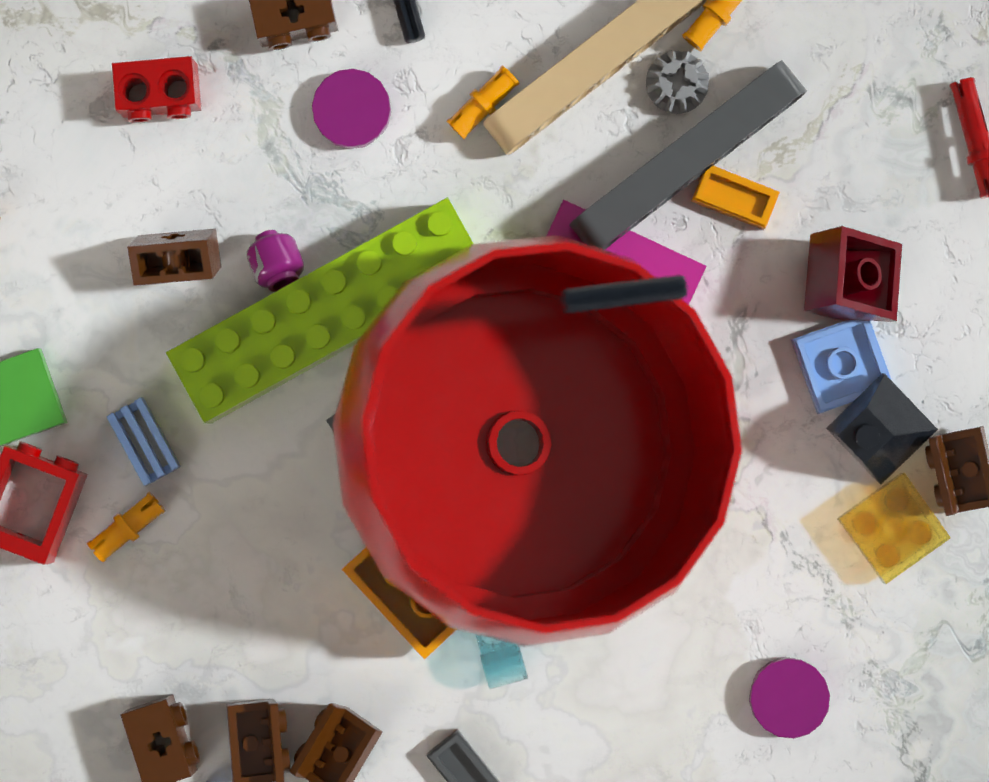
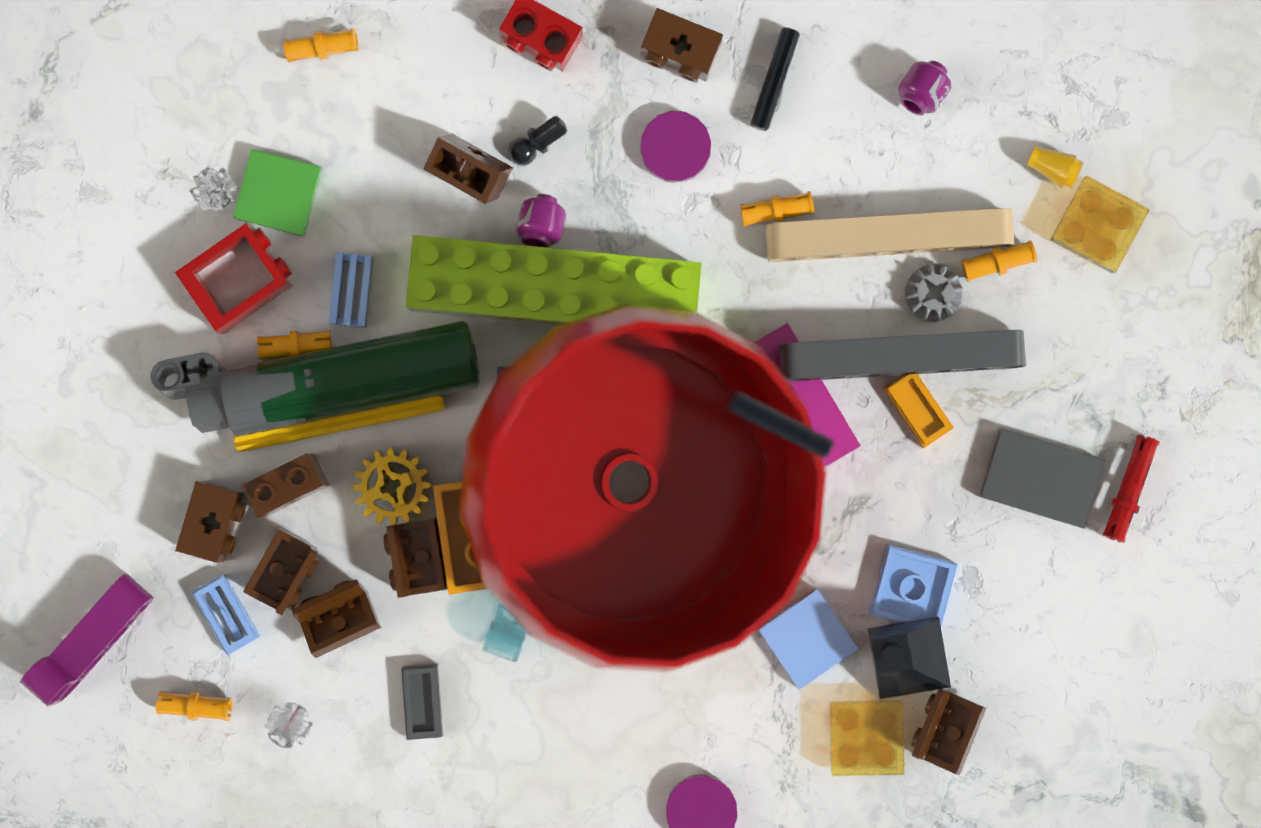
camera: 35 degrees right, 0 degrees up
dark red slope [804,226,902,322] -> none
none -> dark green piece [150,321,480,437]
none -> yellow axle [233,395,445,452]
none -> reddish brown brick [242,453,330,518]
none -> yellow gear [352,447,432,525]
none -> reddish brown bracket [383,518,448,598]
none -> black axle [508,116,568,166]
none -> light blue tile [758,589,858,689]
none -> dark grey tile [979,429,1105,529]

